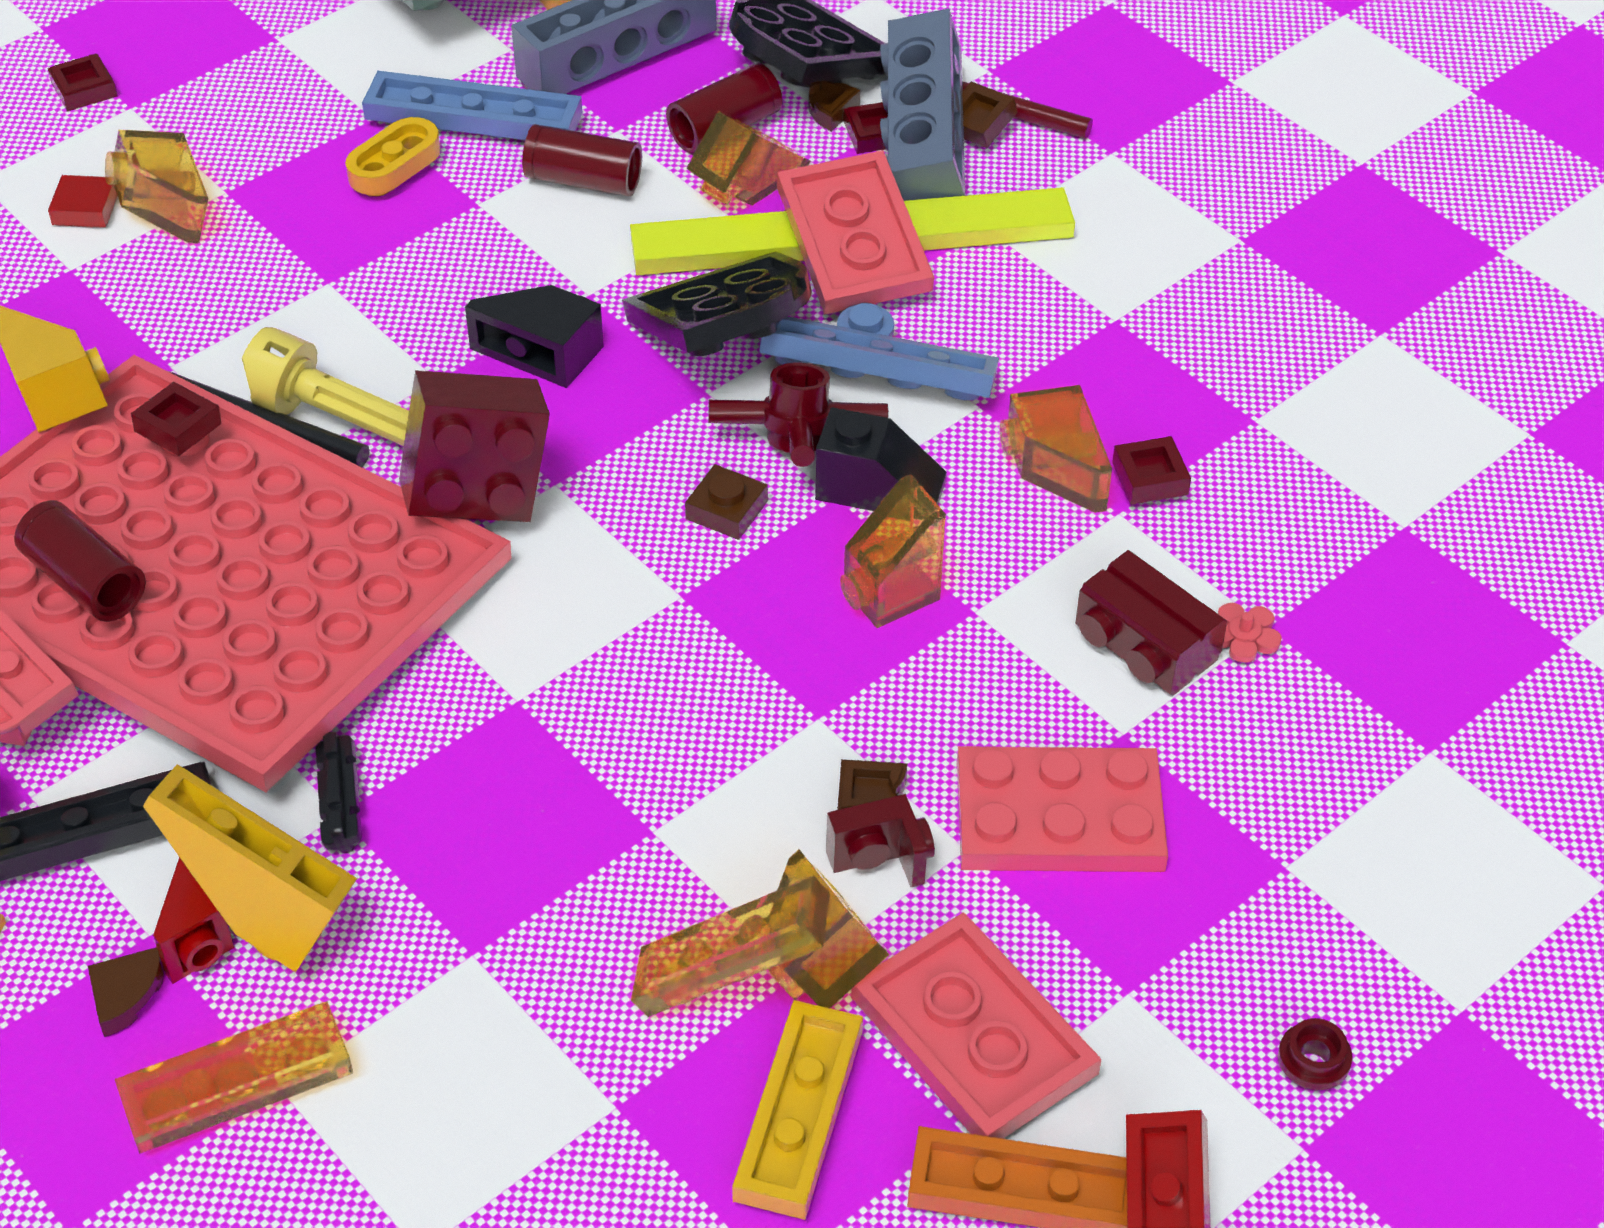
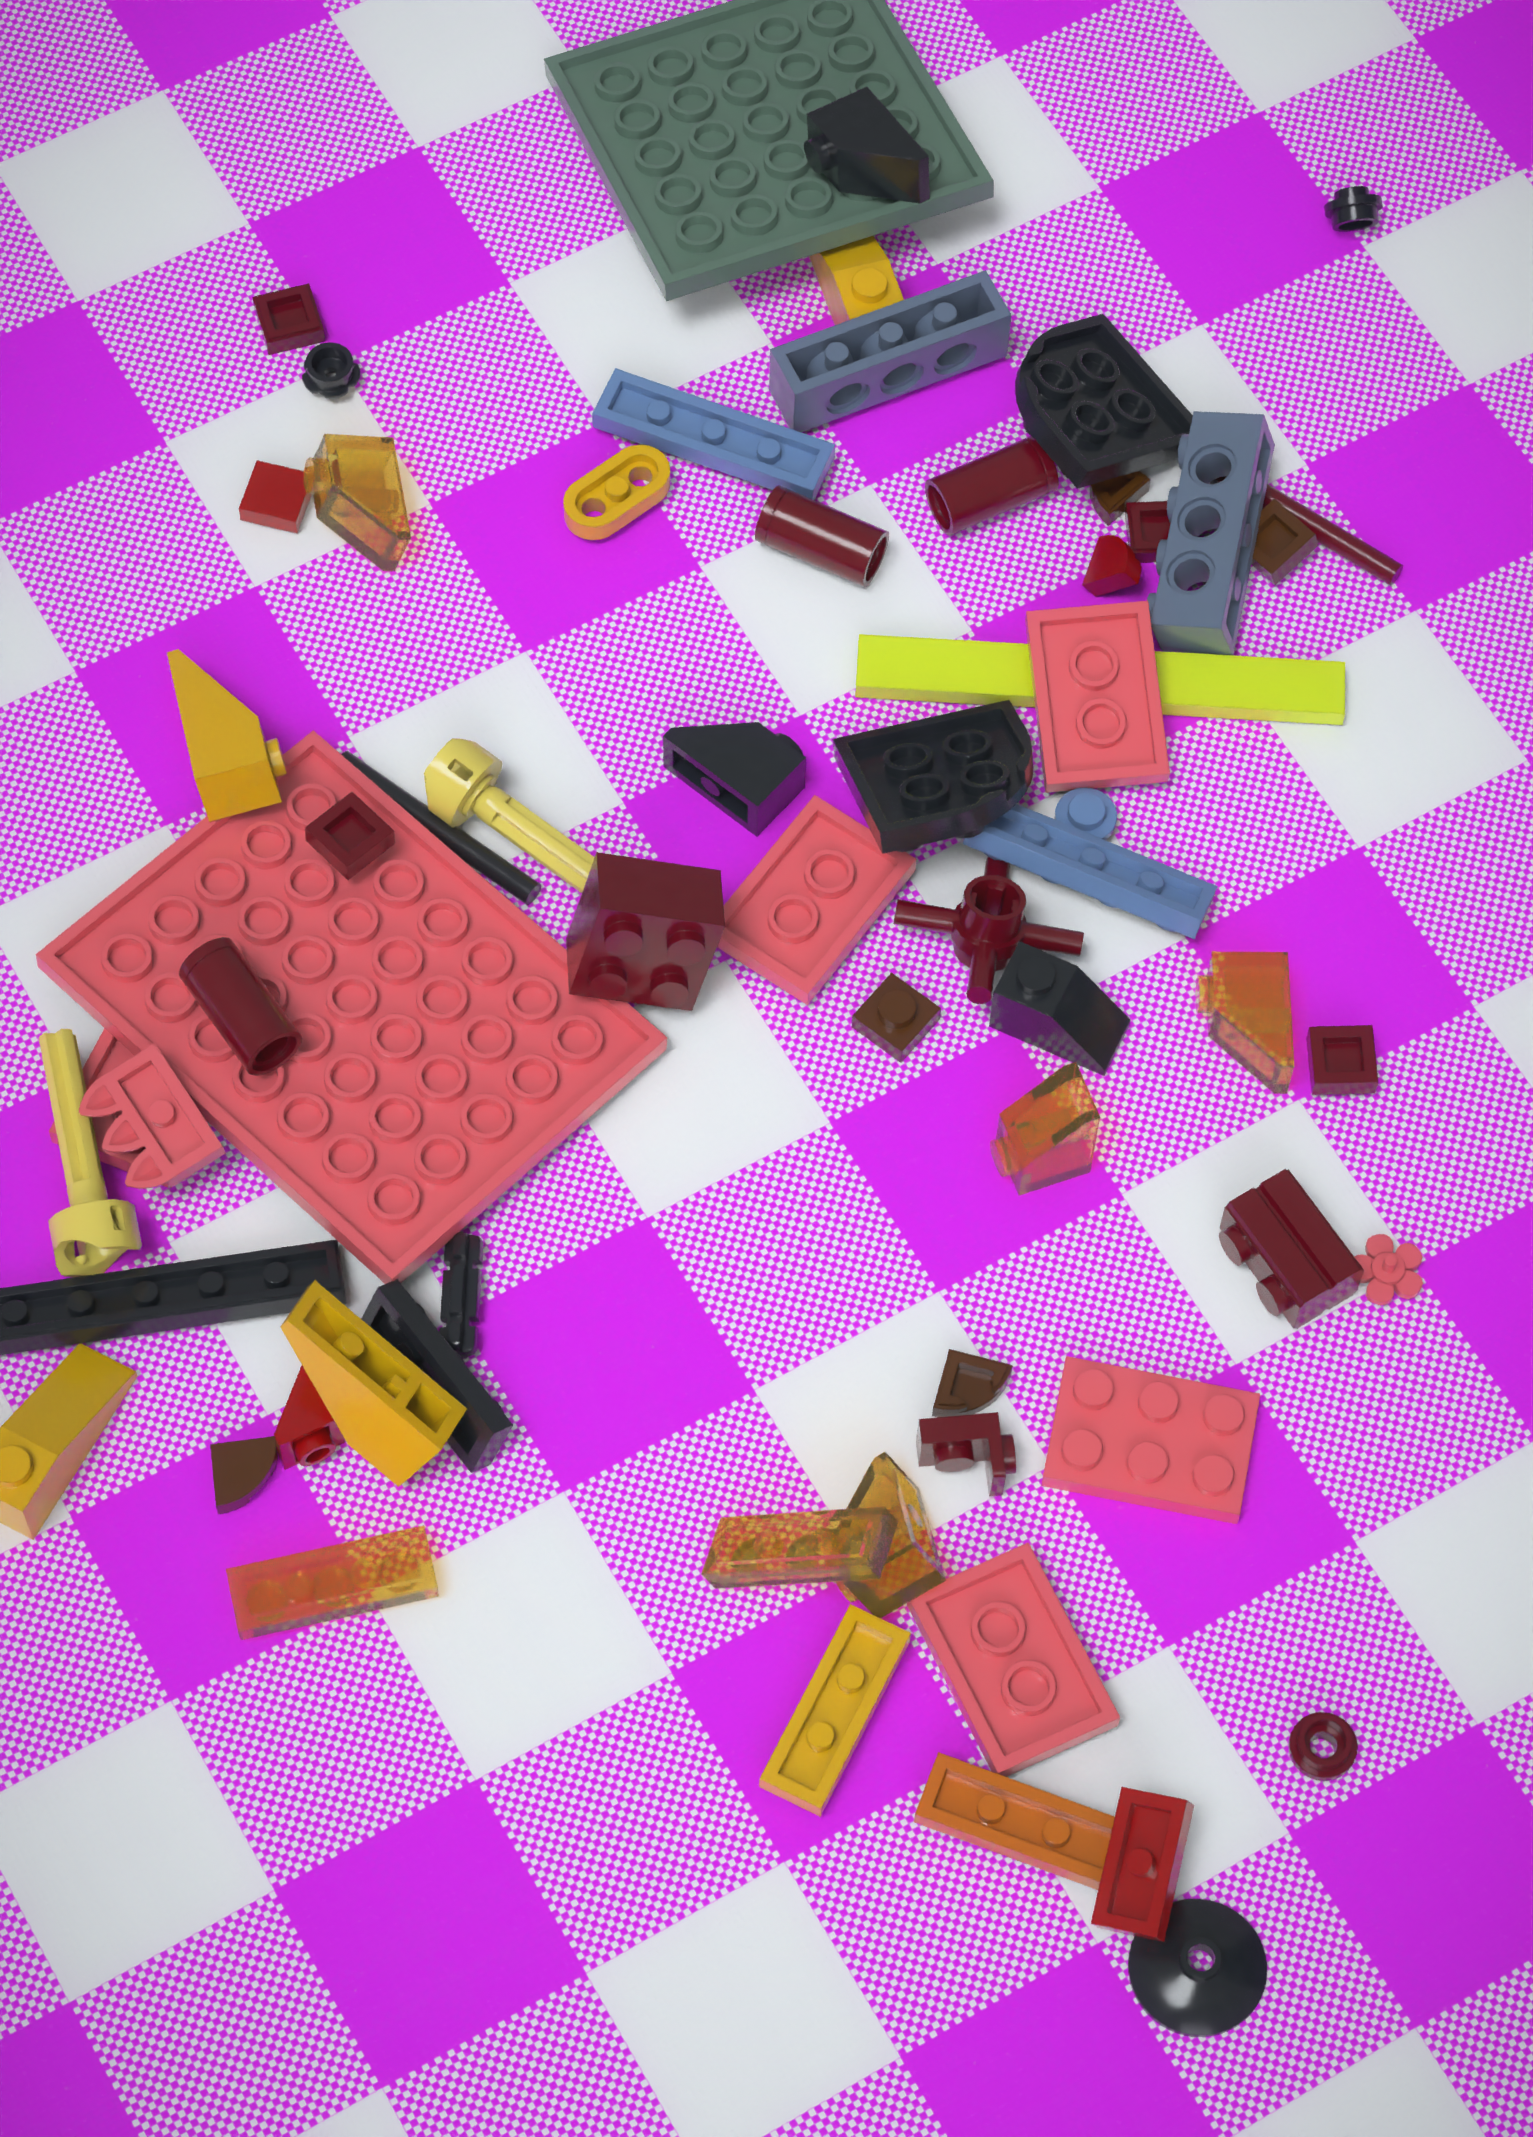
camera: 10 degrees right, 15 degrees up
slope [686,111,811,206] -> none
none -> black plate [302,342,360,399]
none -> black plate [361,1279,513,1473]
none -> coral plate [717,795,917,1005]
none -> red tile [1082,535,1142,597]

